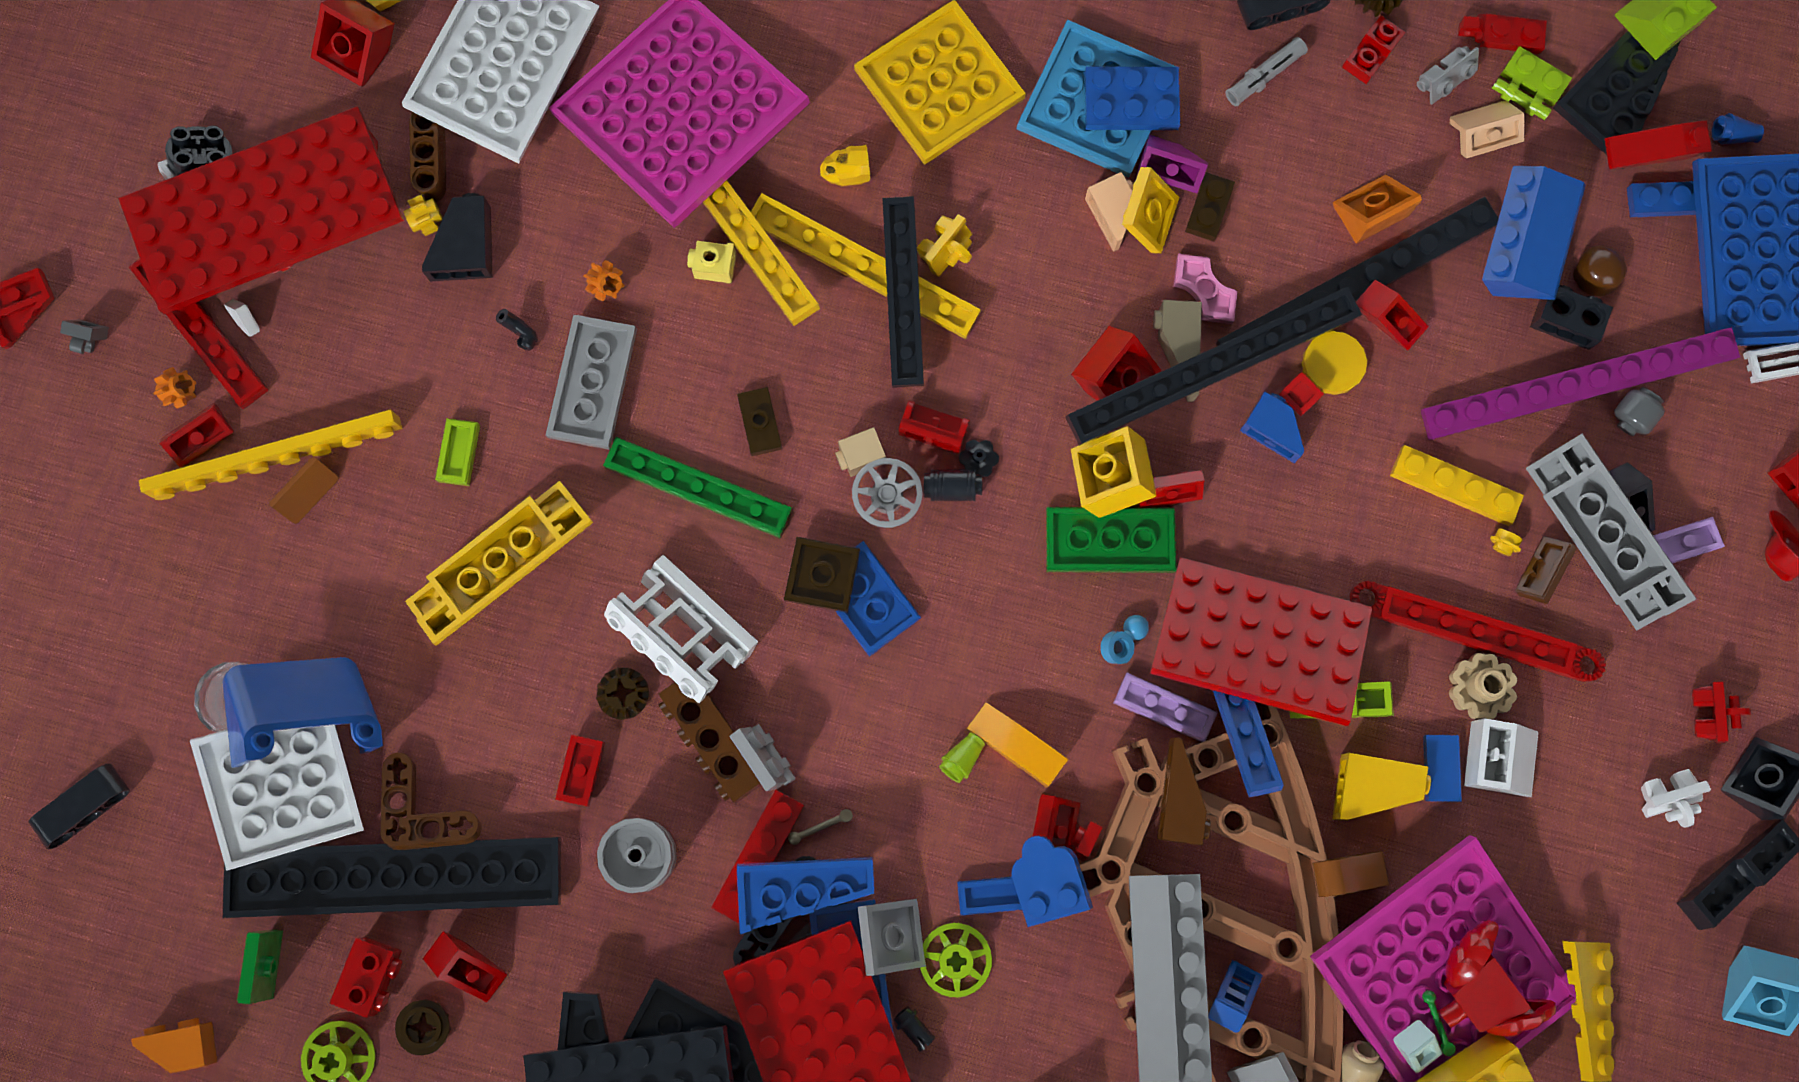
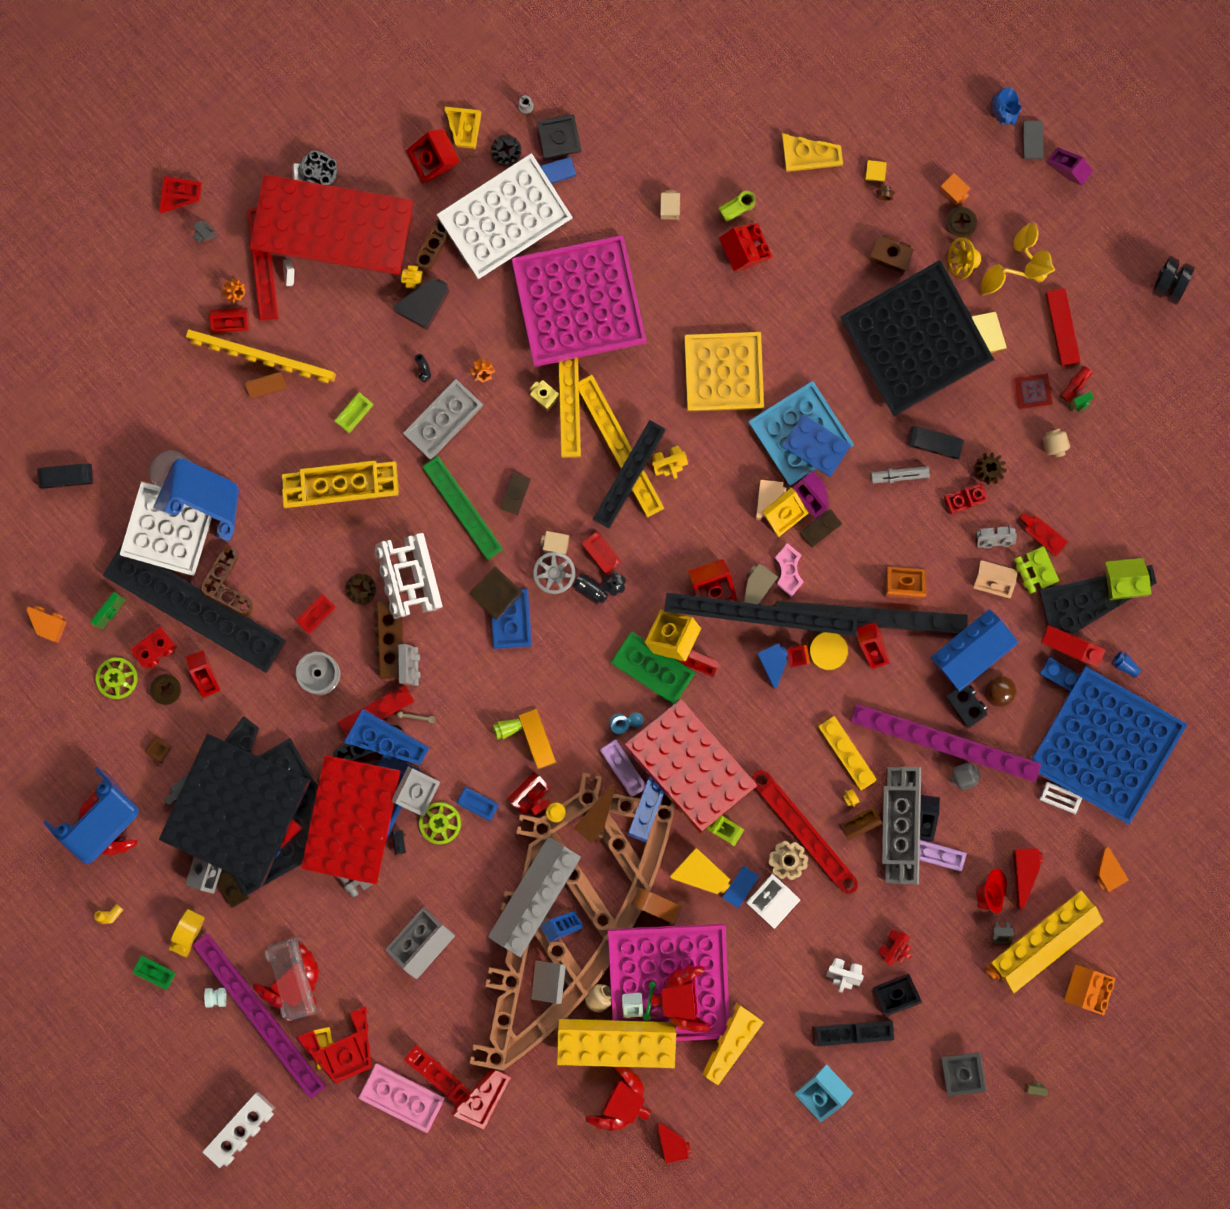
camera: 40 degrees right, 5 degrees up
yellow rock [820,145,870,186] -> none
blue plate [1012,836,1093,927] -> none
none -> yellow plate [546,803,566,822]

